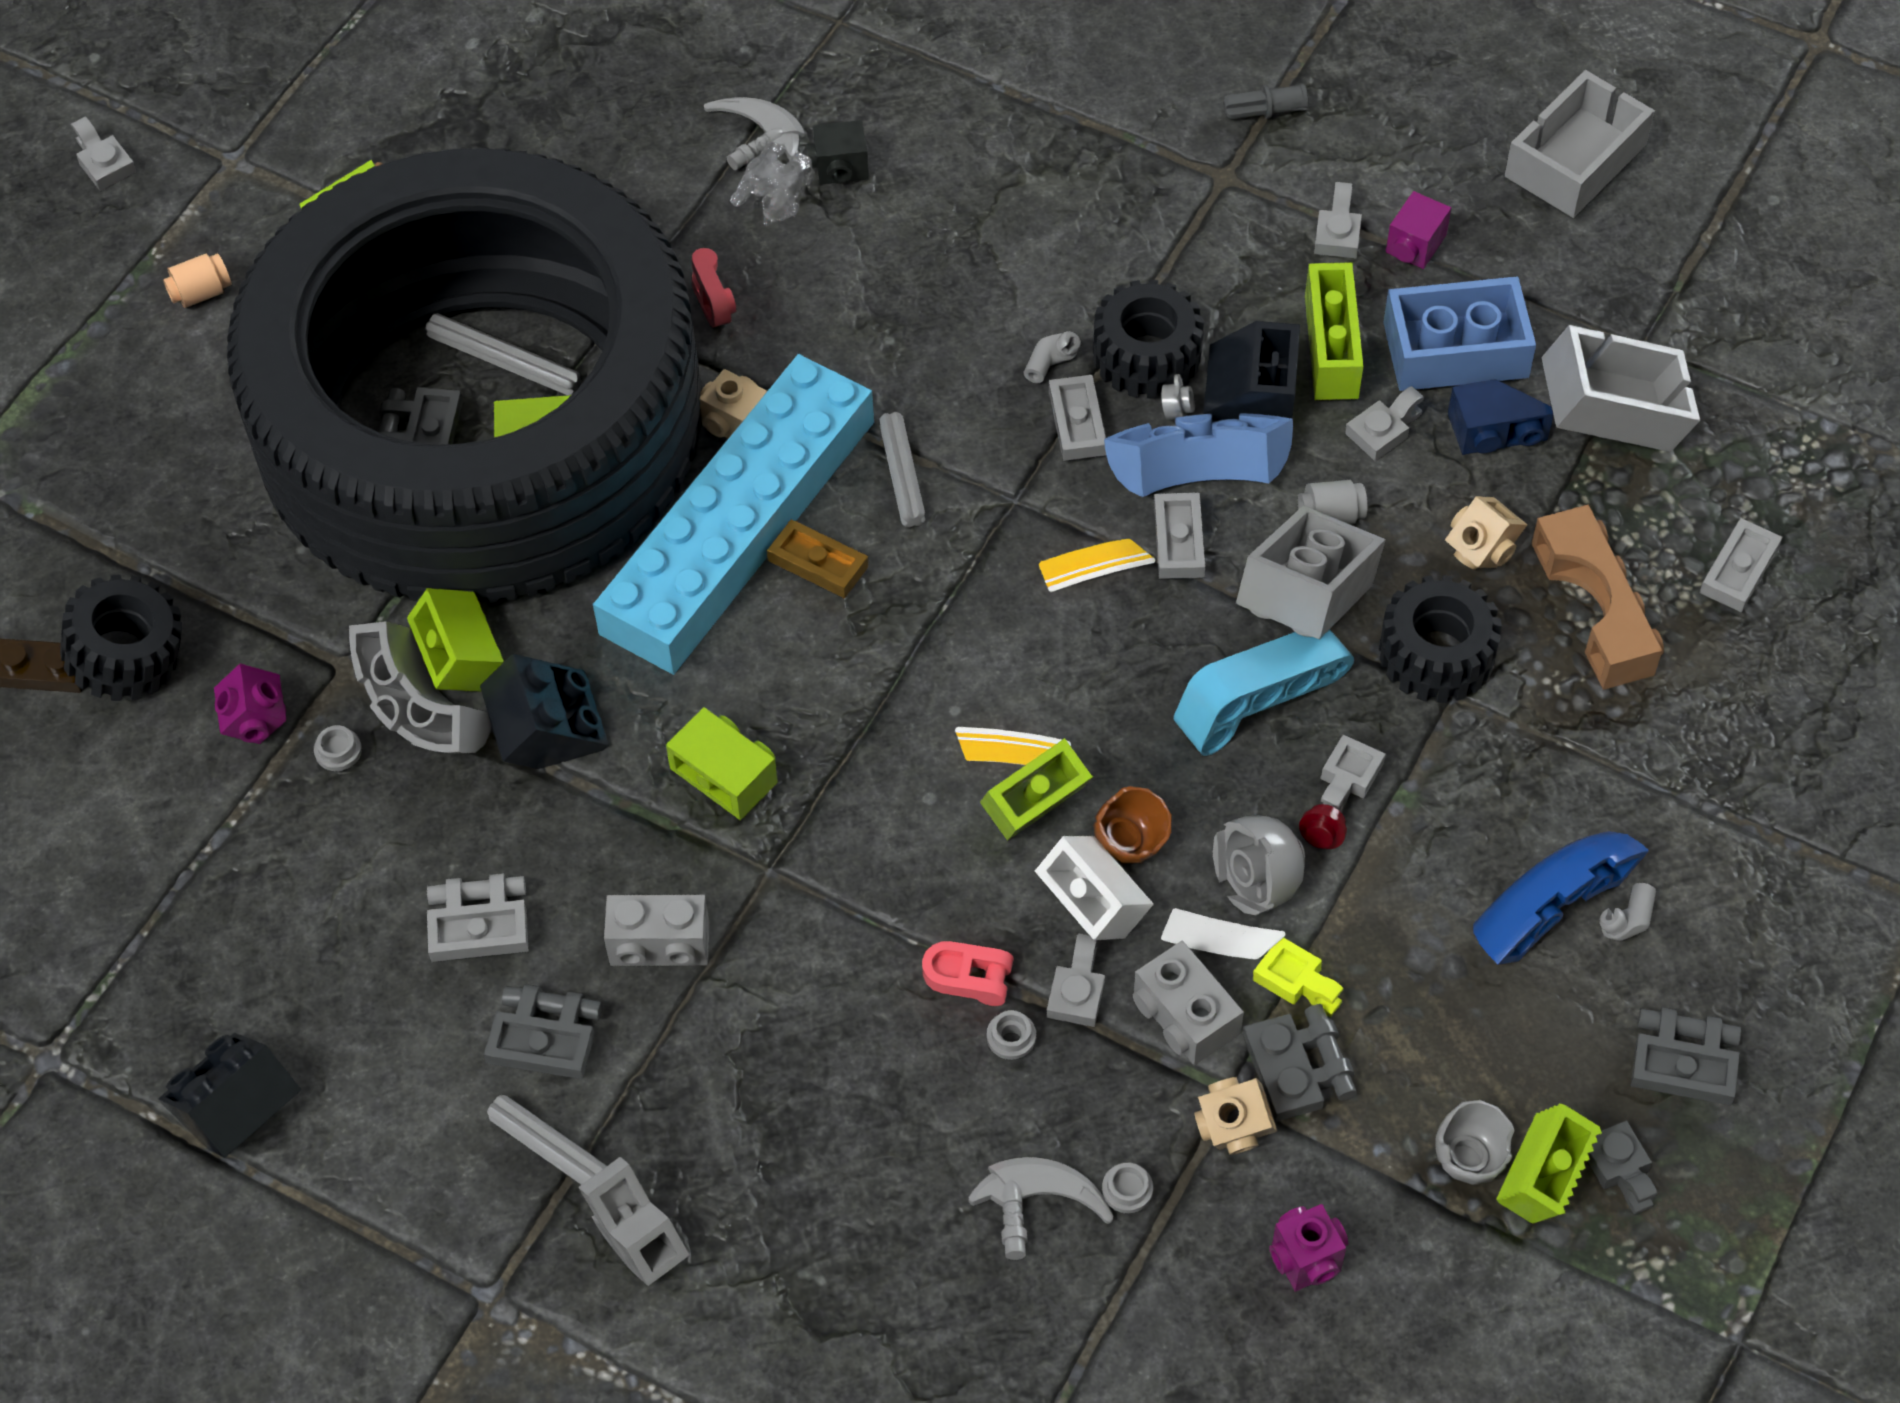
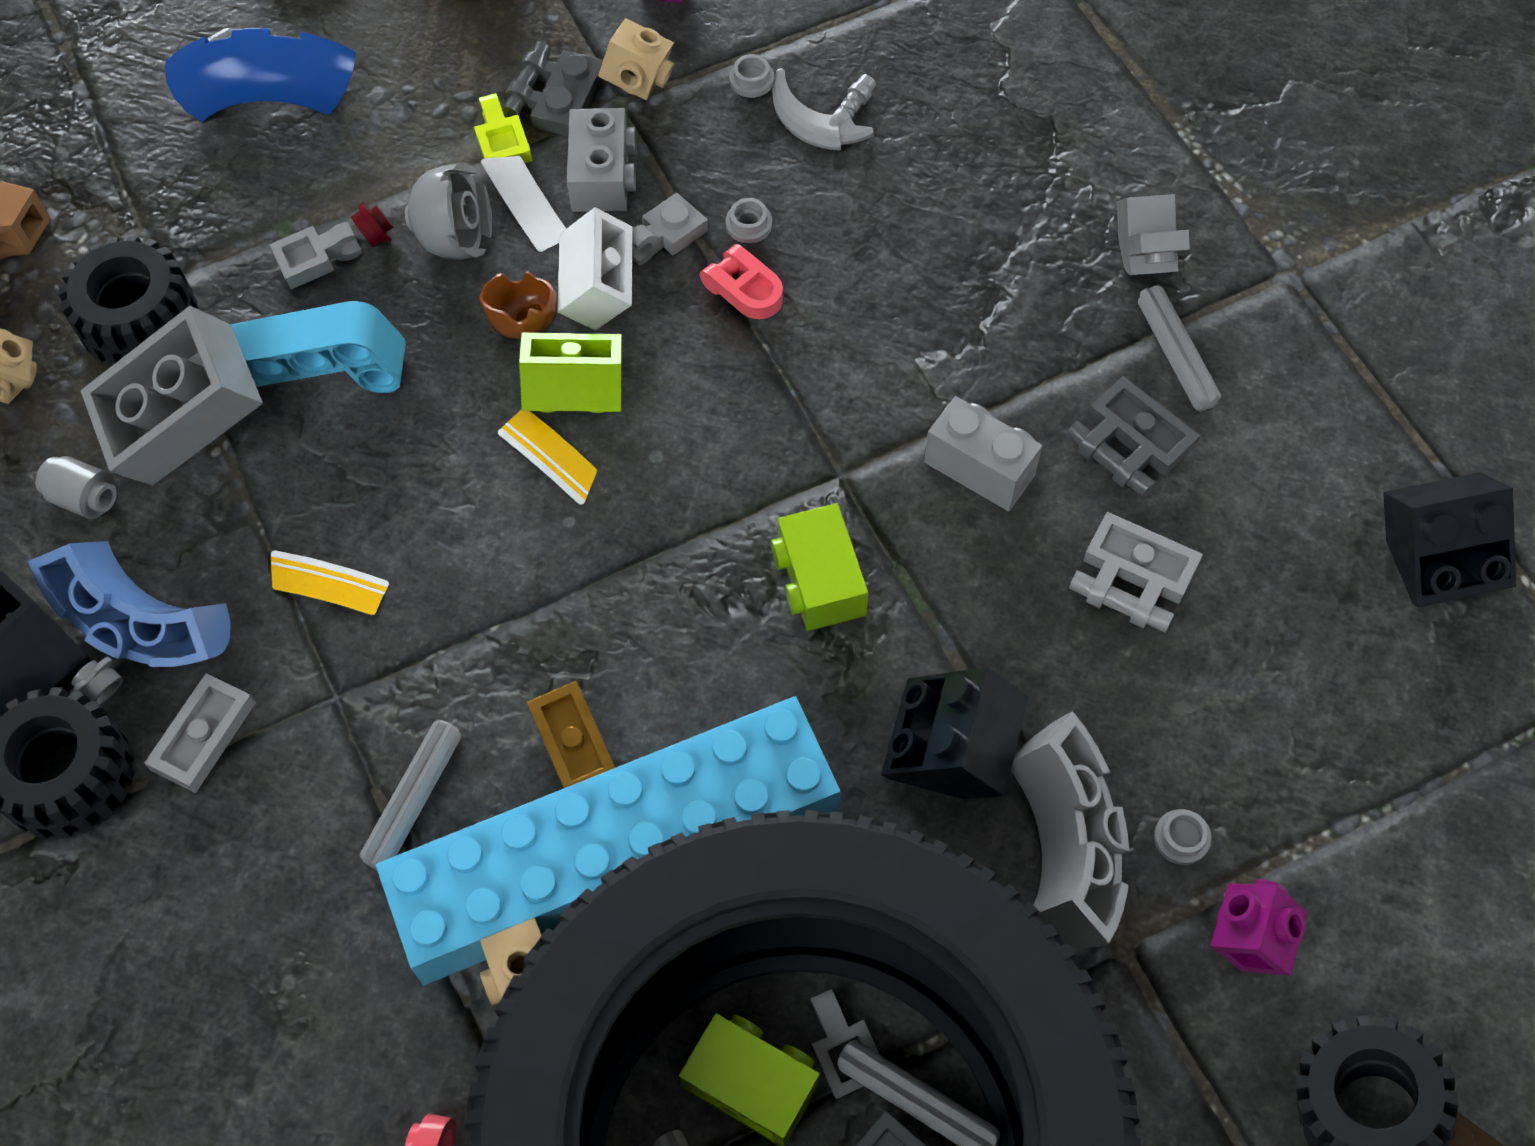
camera: 145 degrees left, 5 degrees up
lime brick [407,588,504,692] -> none
light grey arm [1024,331,1081,383] -> none
light grey plate [1154,493,1205,579] -> none

